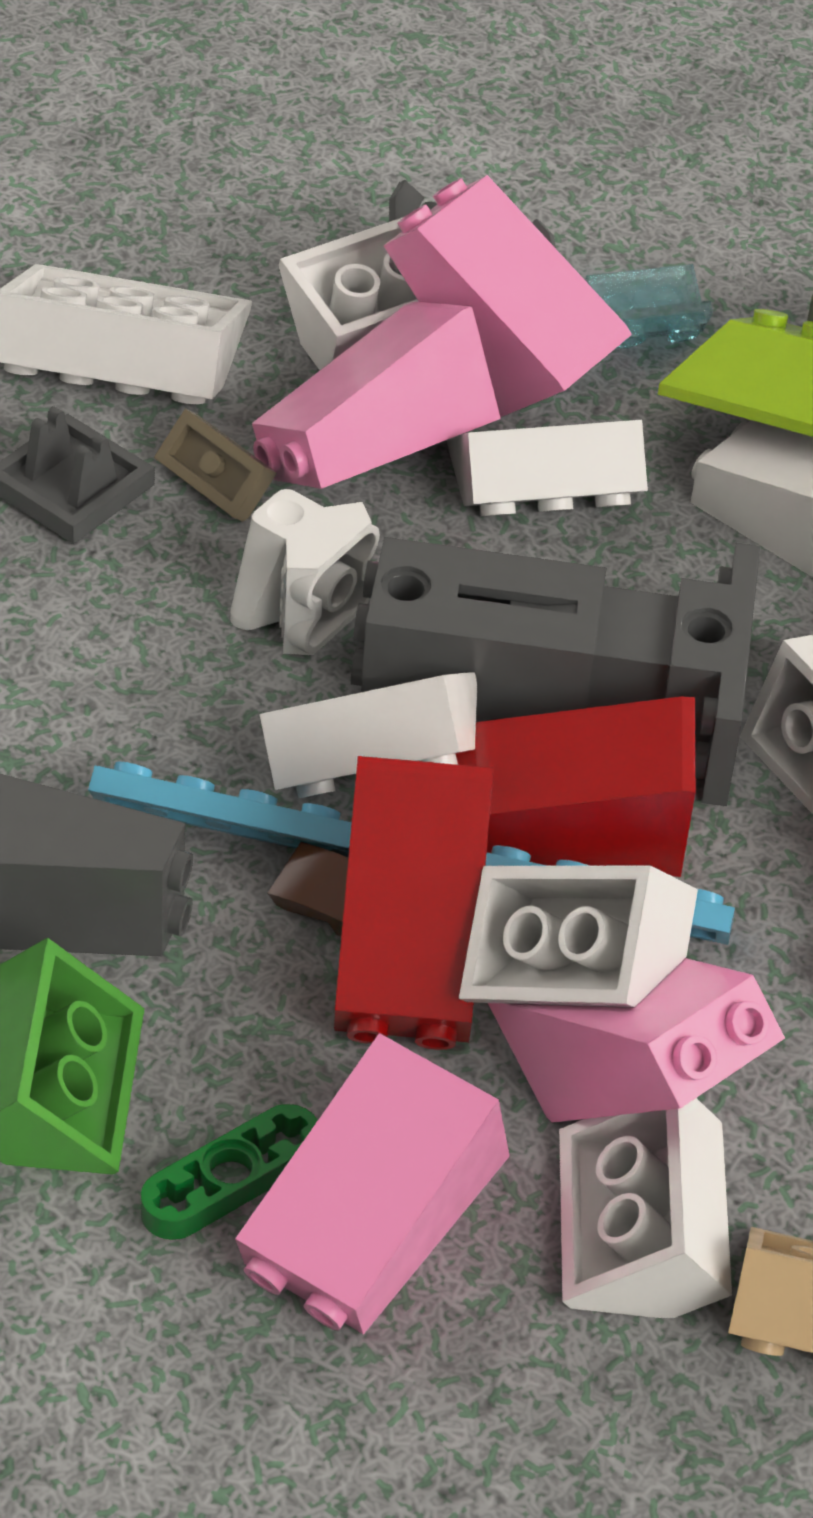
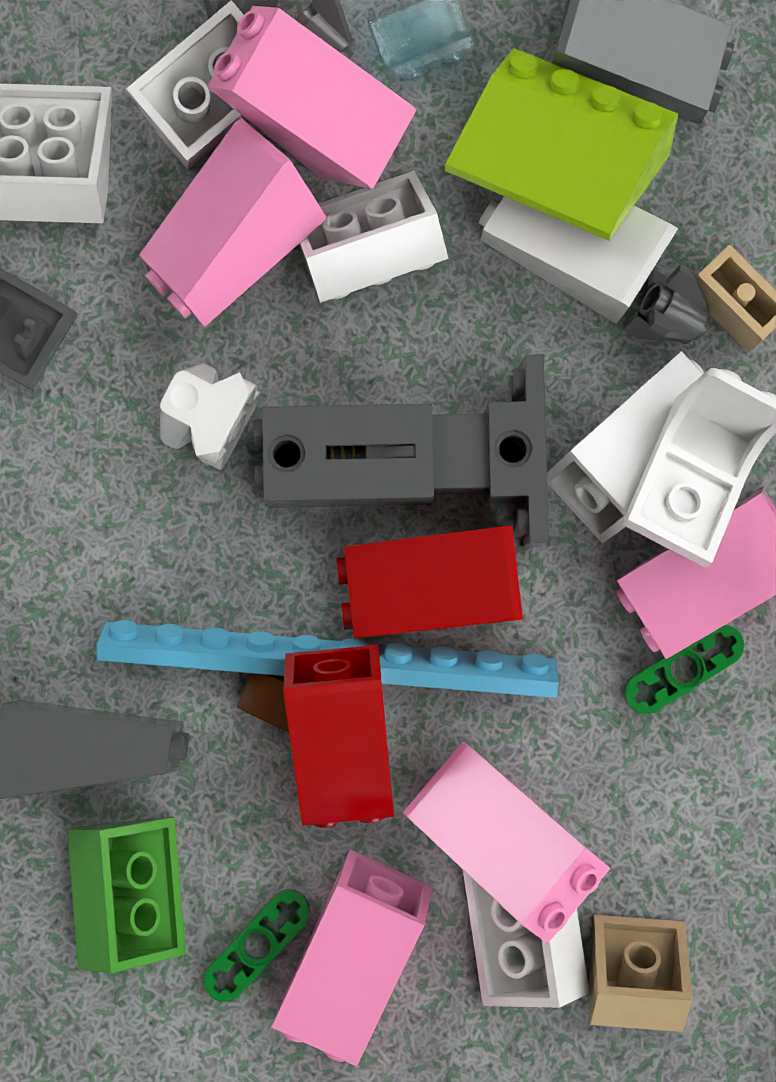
camera: 10 degrees left, 40 degrees up
dark tan plate [154,409,277,522] -> none
white slope [259,672,477,799] -> none
white slope [459,865,698,1007] -> none

